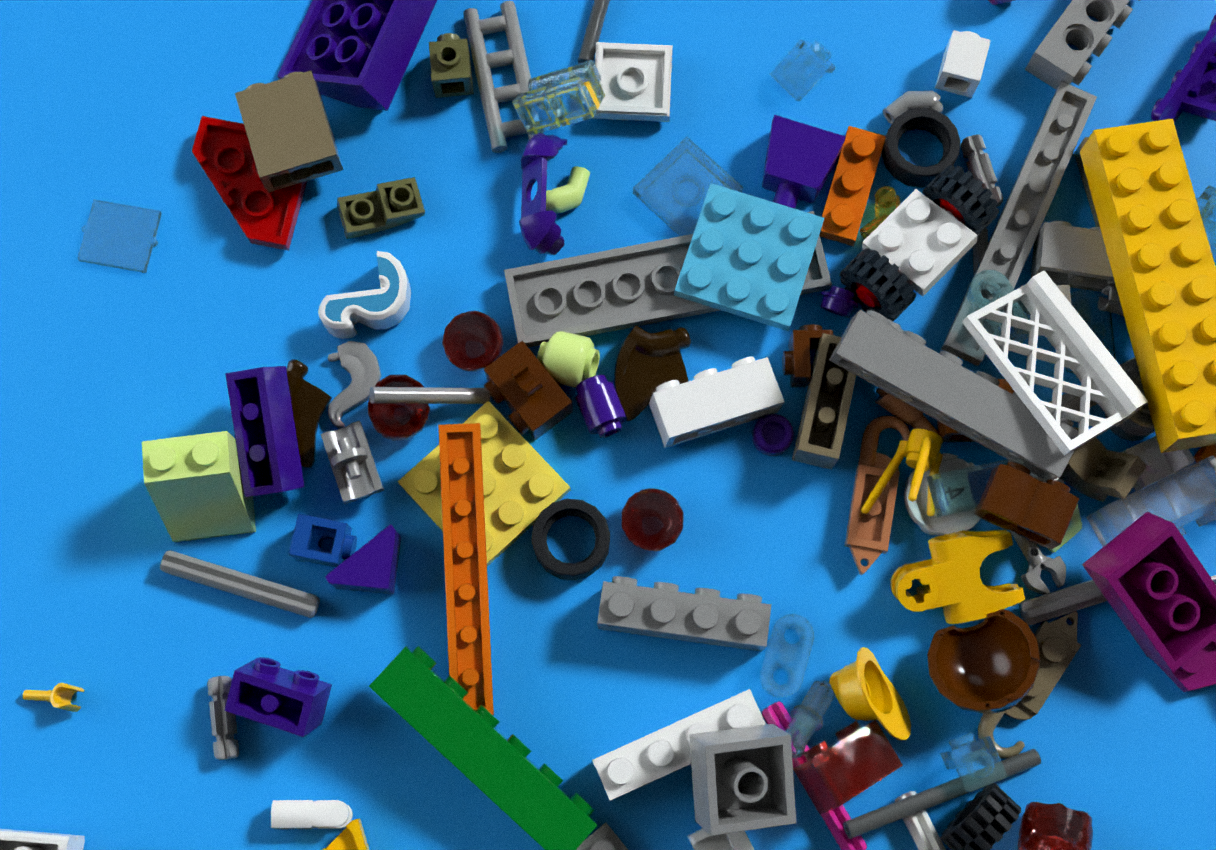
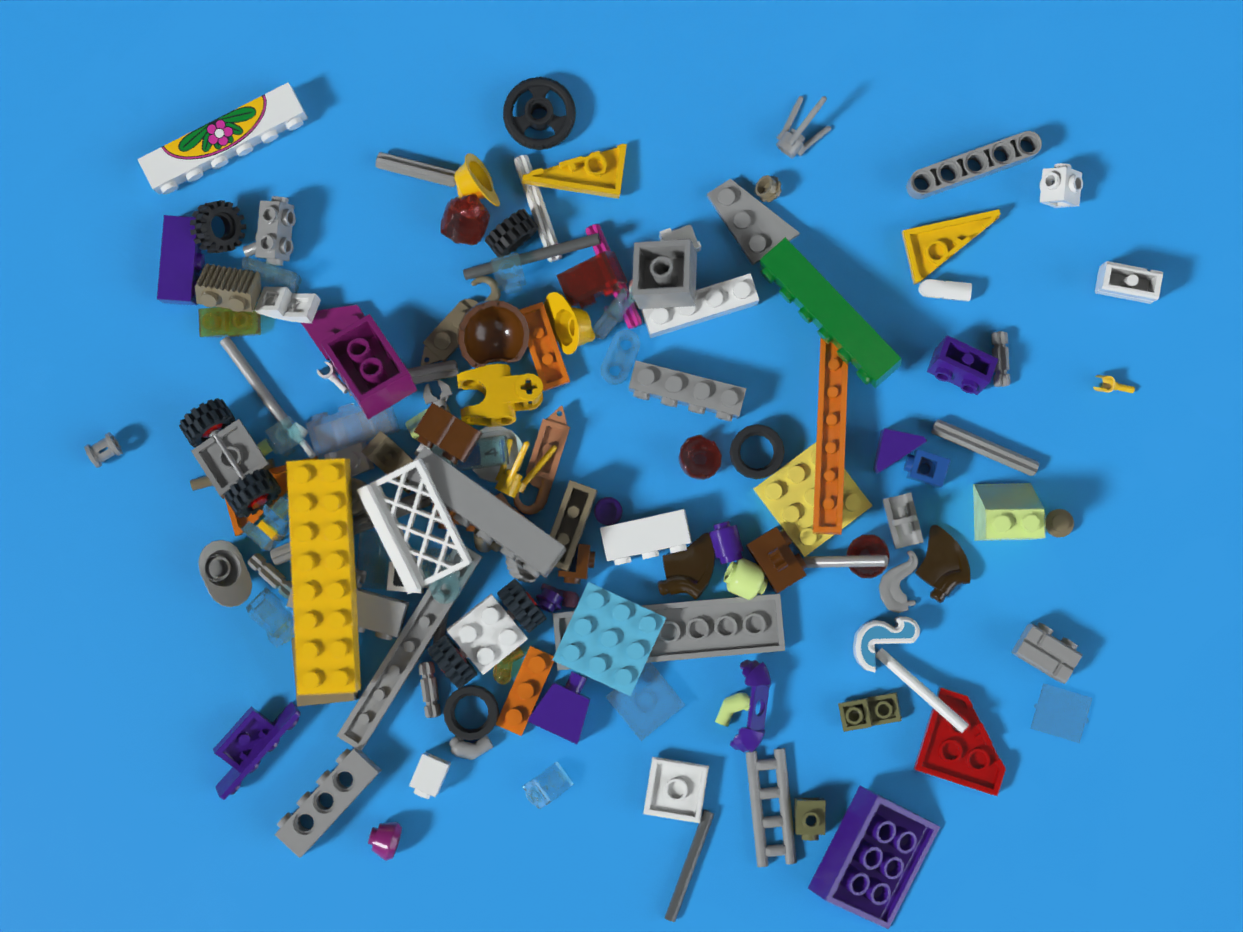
camera: 170 degrees left, 10 degrees up
dark purple brick [225,366,304,497] -> none
dark tan brick [235,70,343,193] -> none
clear red hair [442,311,504,372] -> none
clear light blue hips [512,60,605,136] -> none
none -> orange plate [519,302,570,391]
none -> hand [541,583,579,608]
none -> white bar [875,648,969,733]
none -> light grey brick [1011,622,1082,684]
none -> dark tan plate [1045,509,1074,538]

